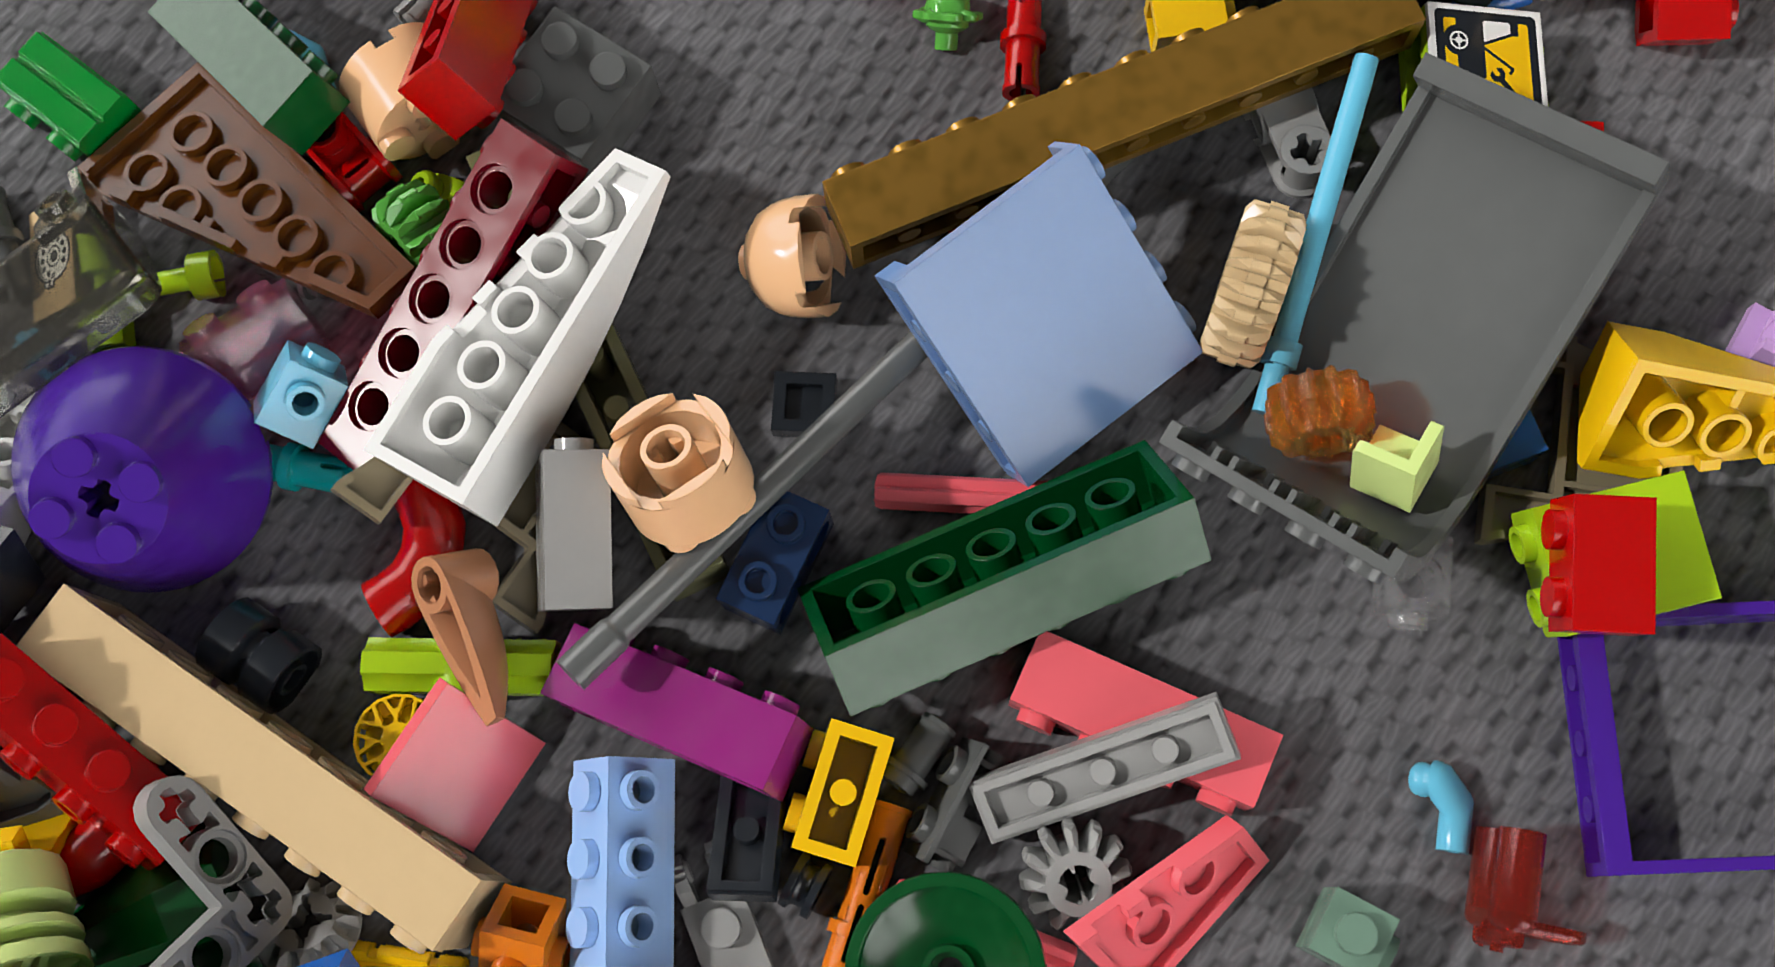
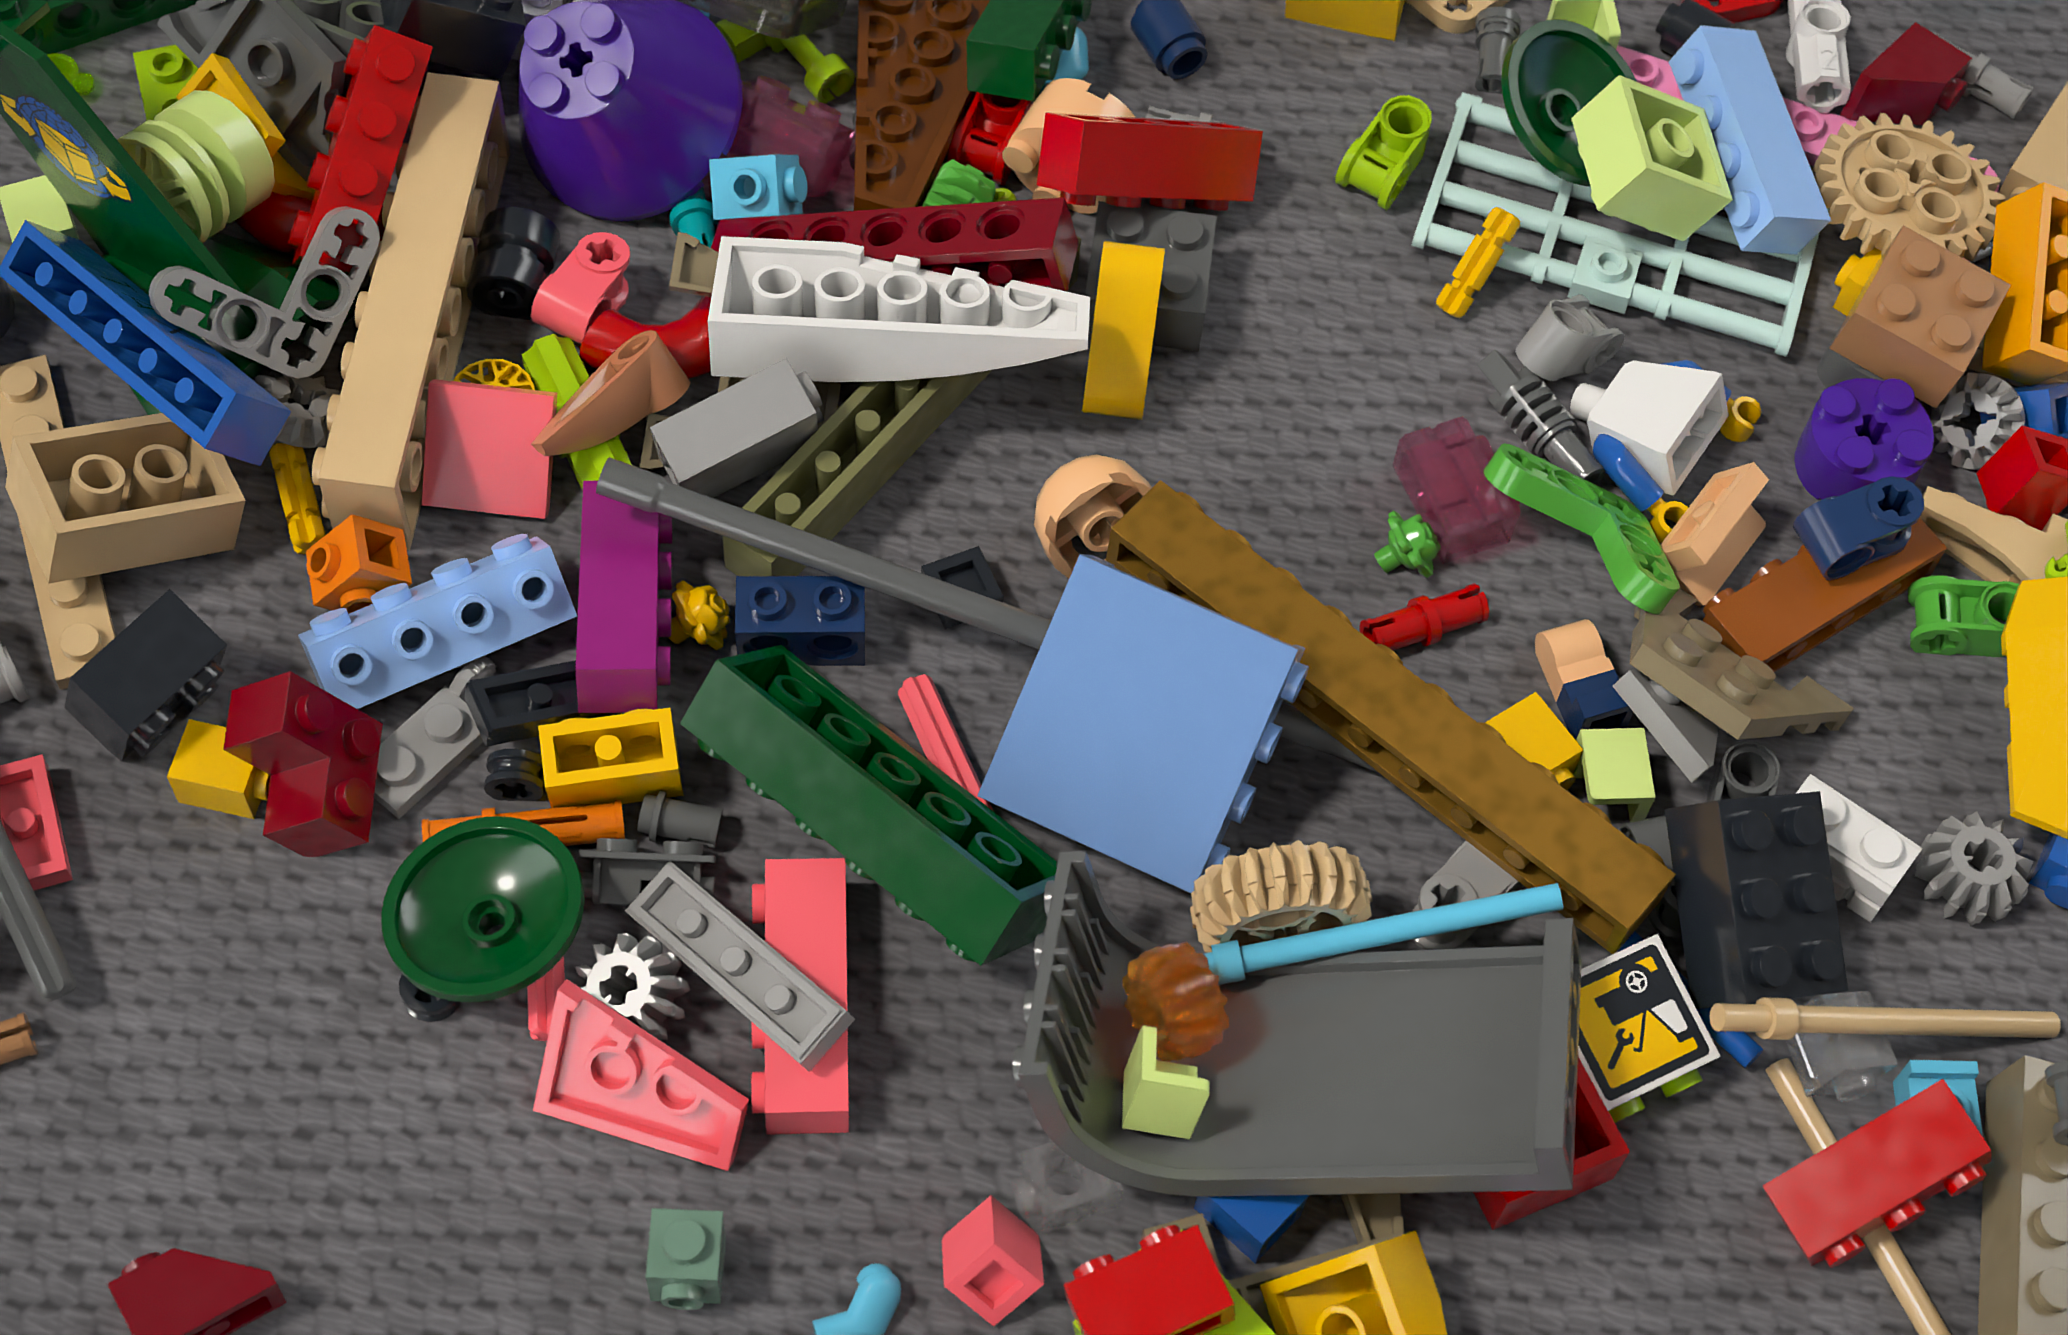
camera: 50 degrees right, 15 degrees down
light nougat brick [602,393,756,553] -> none
none -> coral piece [531,232,630,344]
none -> yellow plant [669,580,731,650]
none -> coral panel [942,1195,1044,1327]
none -> yellow beam [1082,241,1165,420]

